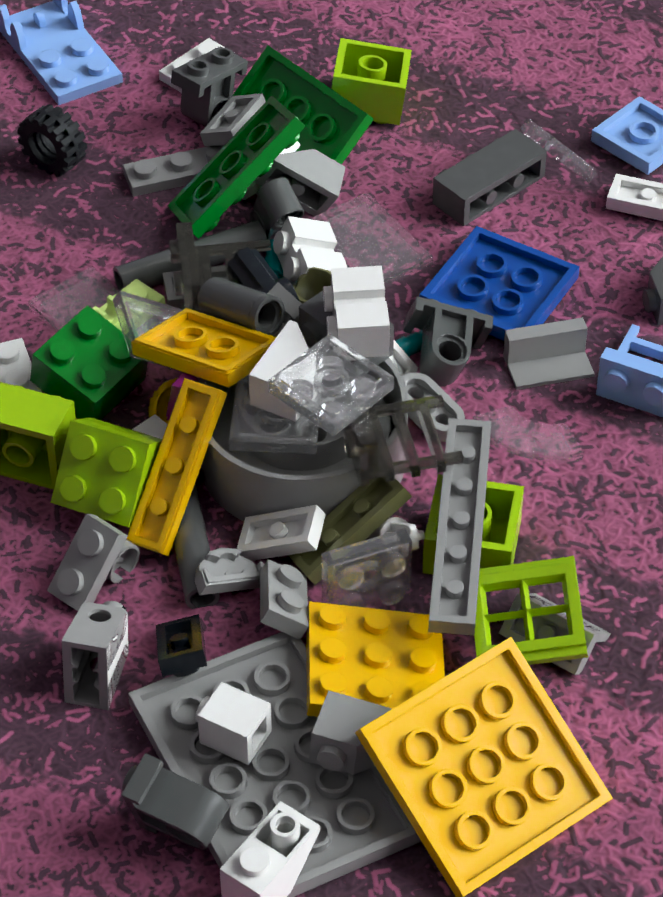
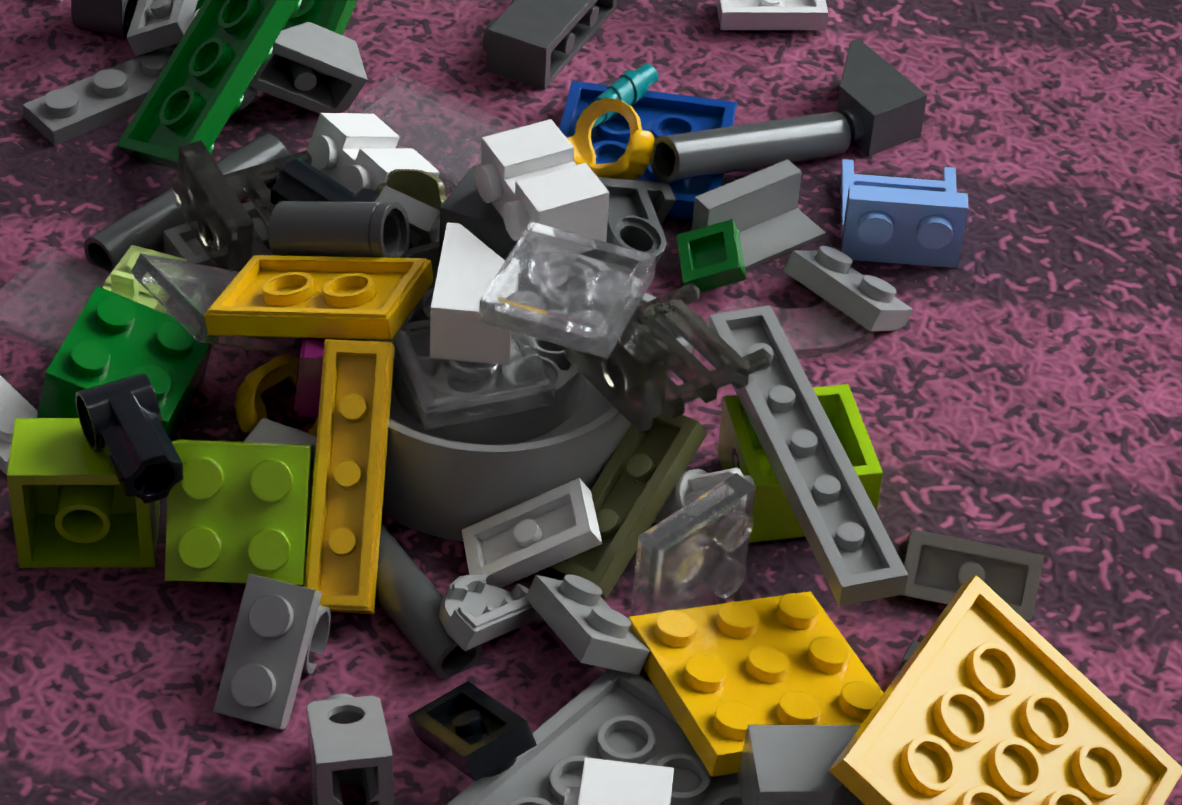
camera: 25 degrees left, 5 degrees down
dark grey piece [250,177,304,242] -> none
lime piece [474,556,588,665] -> none
none -> black piece [75,373,183,504]
none -> yellow piece [567,98,655,180]
none -> teal animal [576,63,659,129]
none -> dark grey piece [650,111,851,183]
none -> green plate [676,219,747,292]
none -> light grey plate [783,246,913,331]

